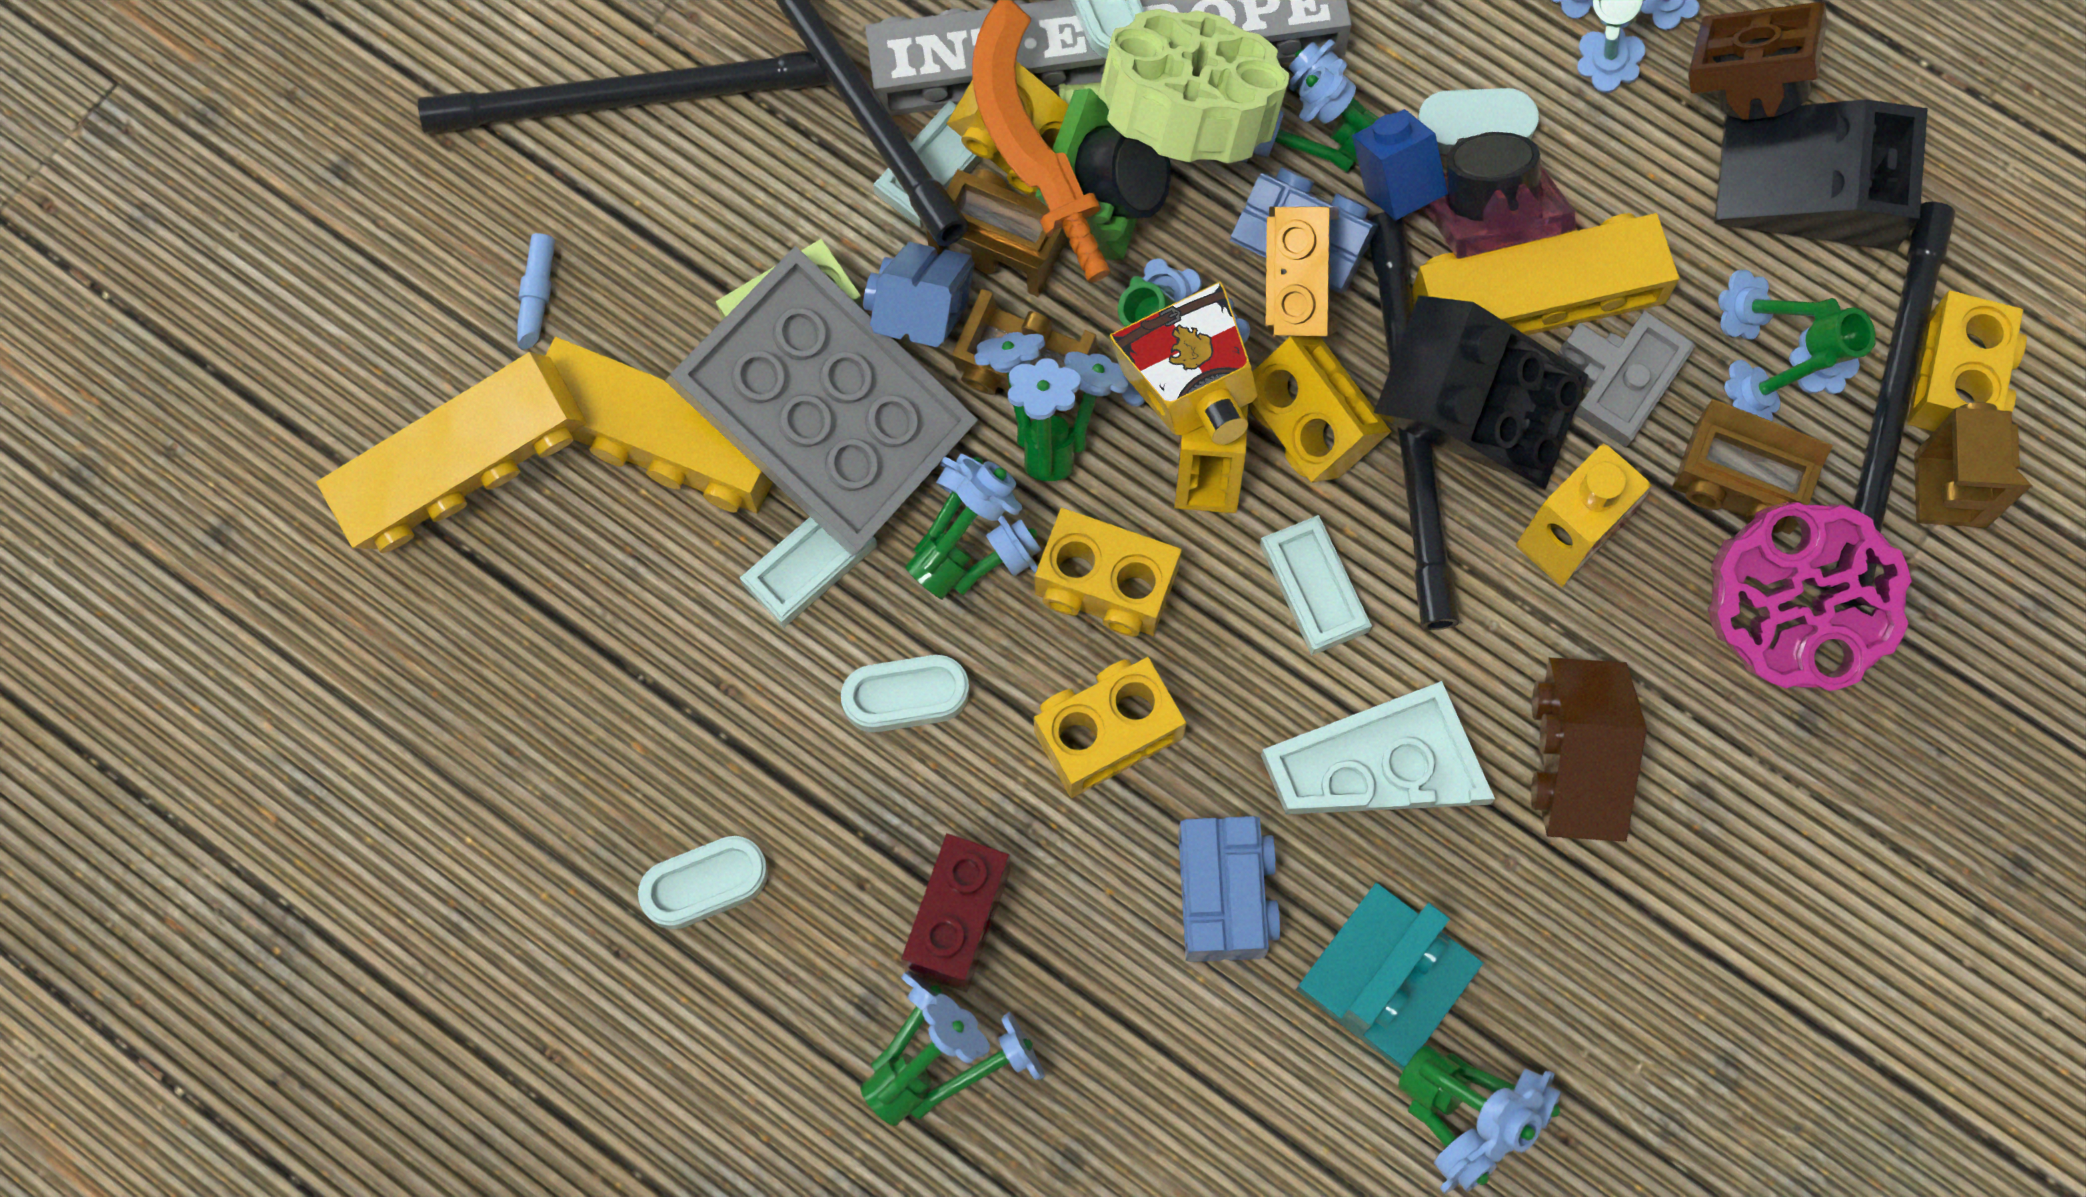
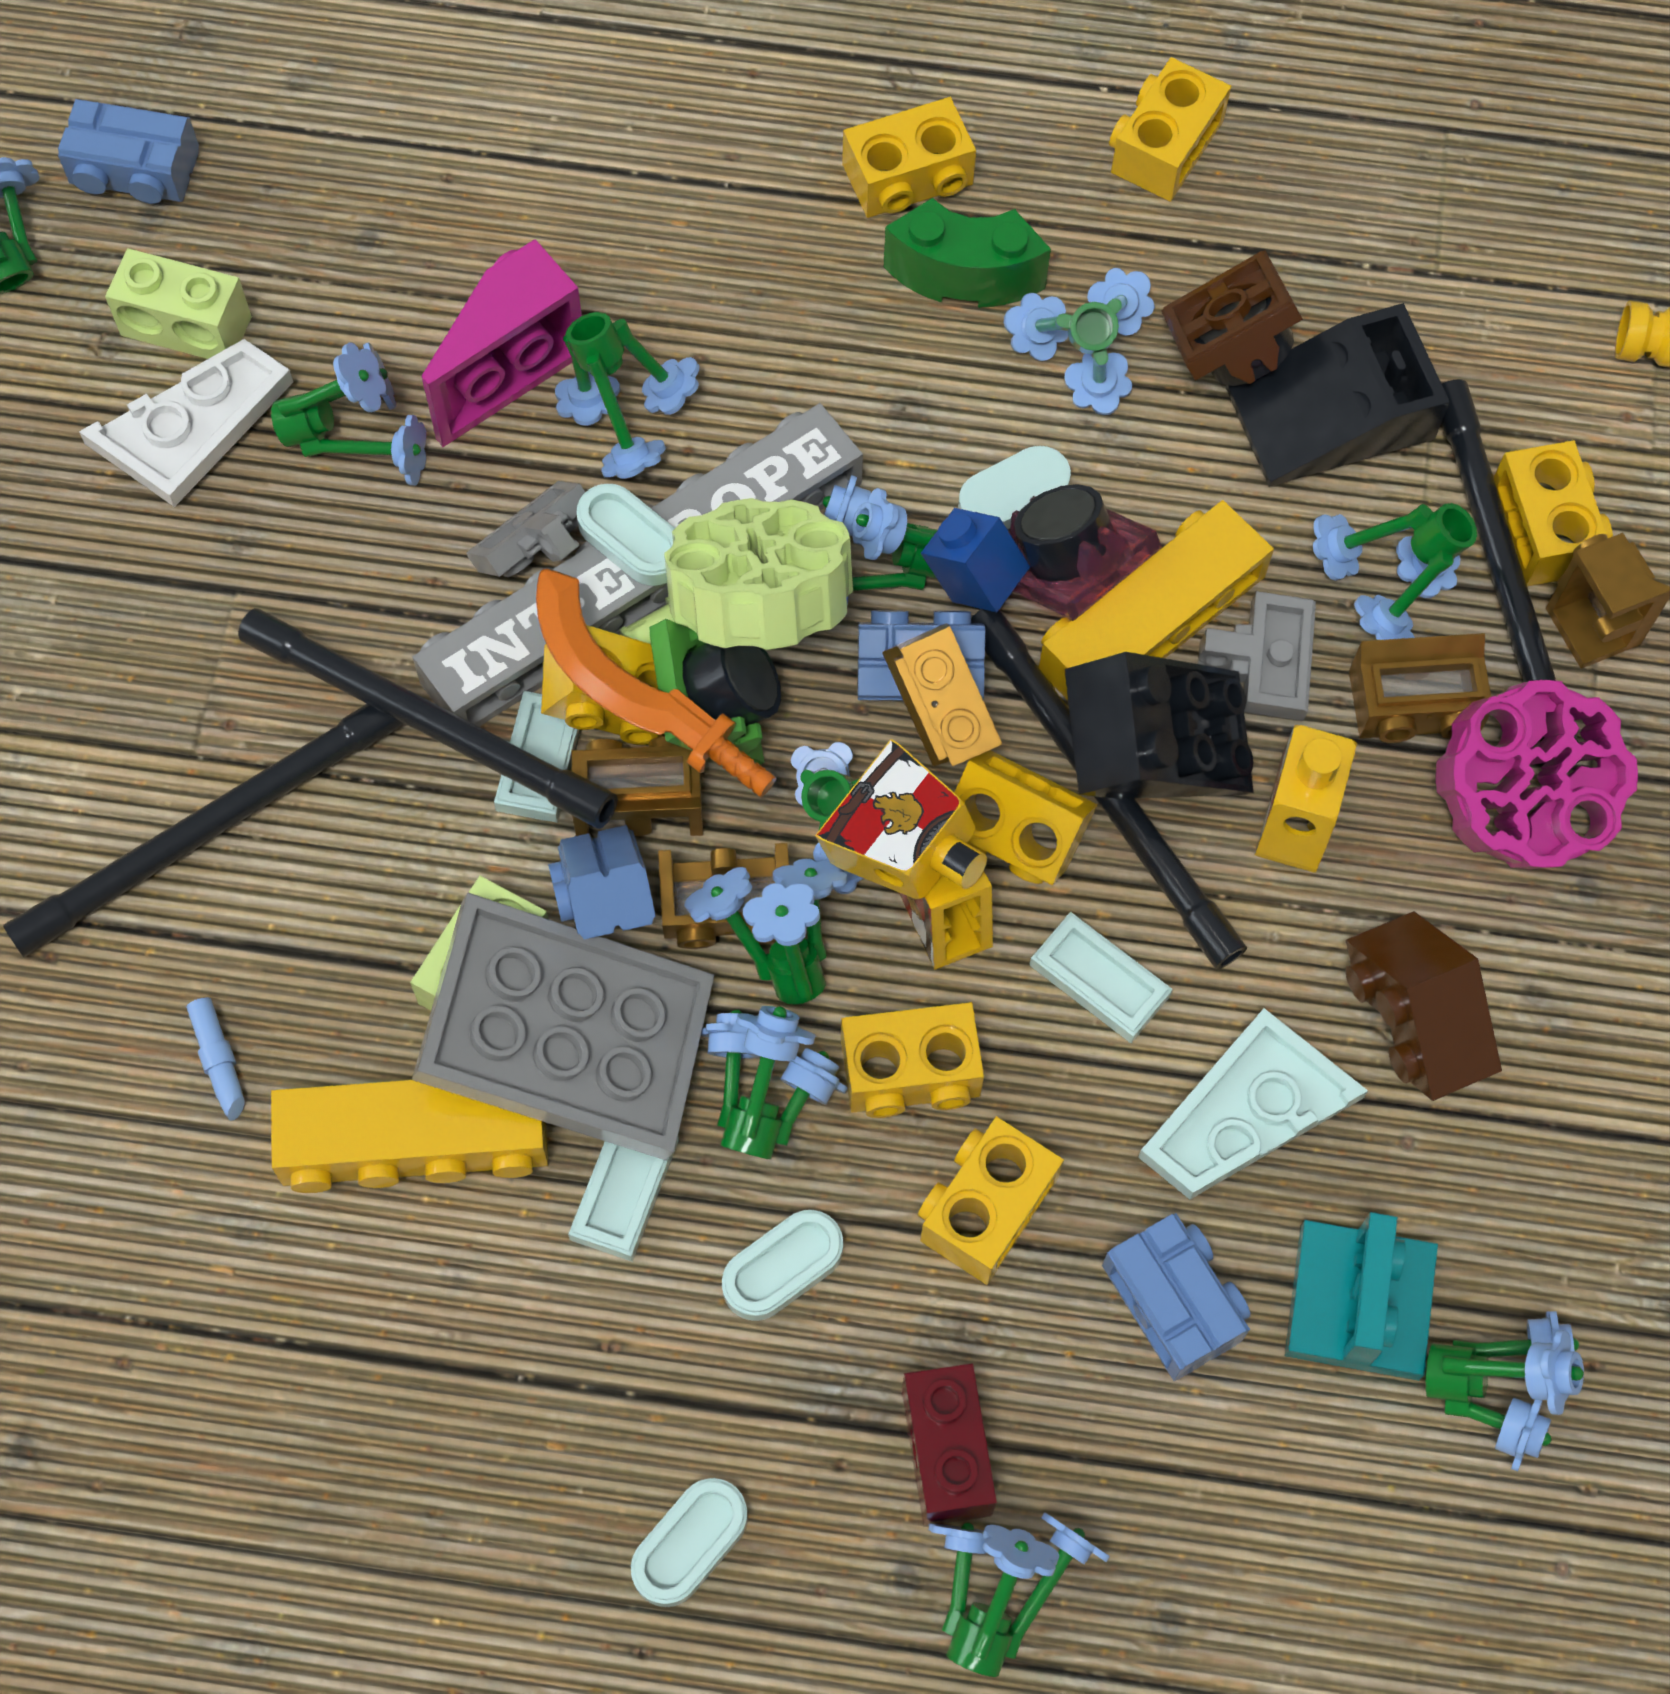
camera: 30 degrees left, 5 degrees down
yellow brick [316,352,587,553] -> none

